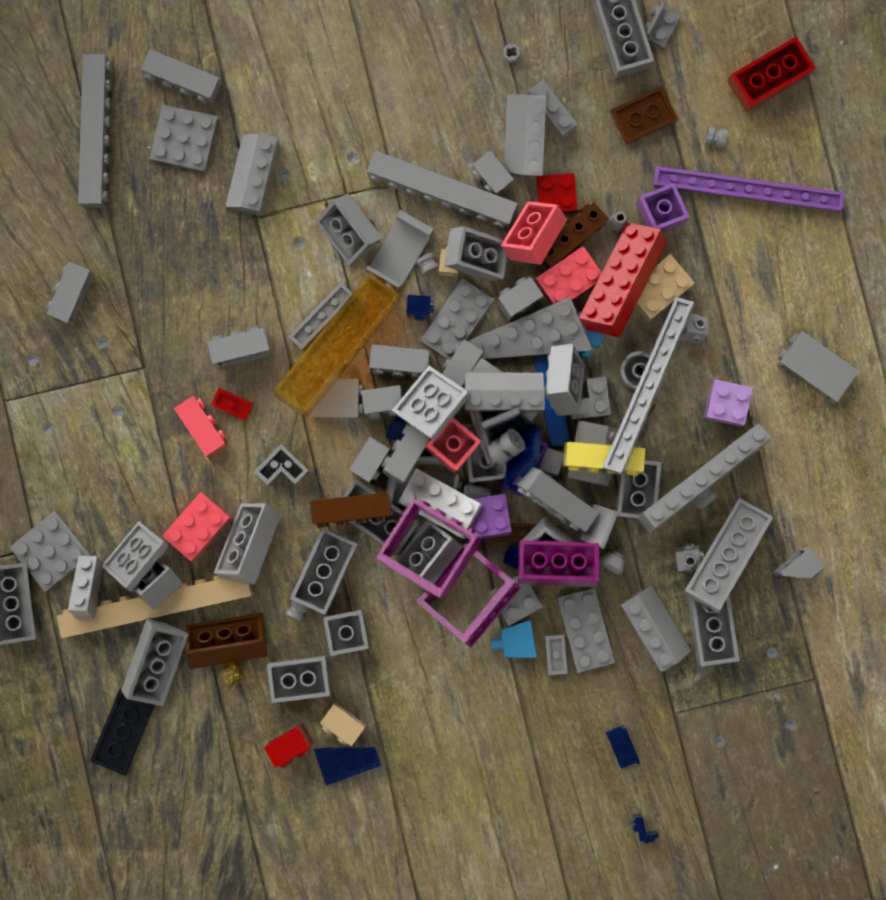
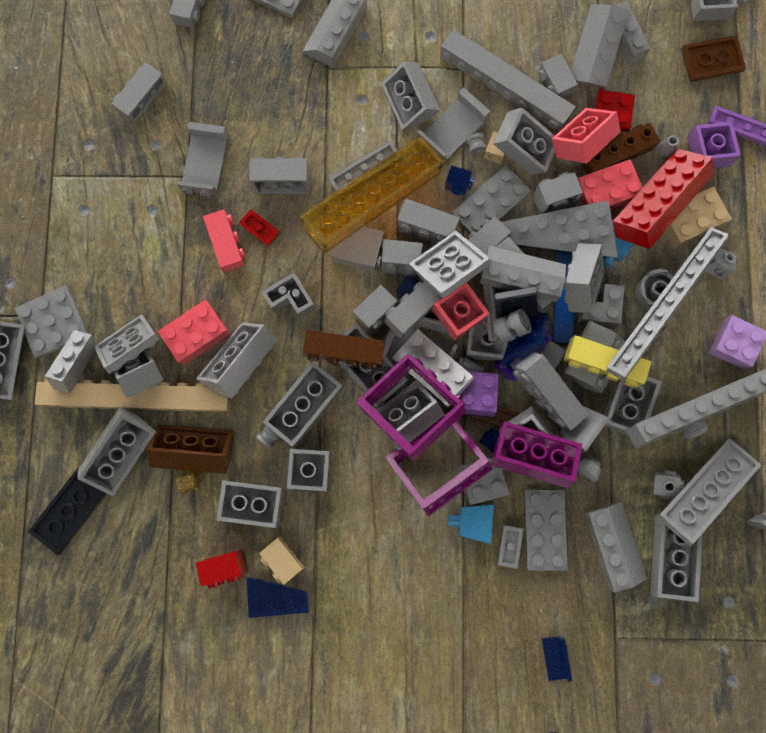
camera: 20 degrees right, 5 degrees down
none -> light grey panel [177,122,229,197]

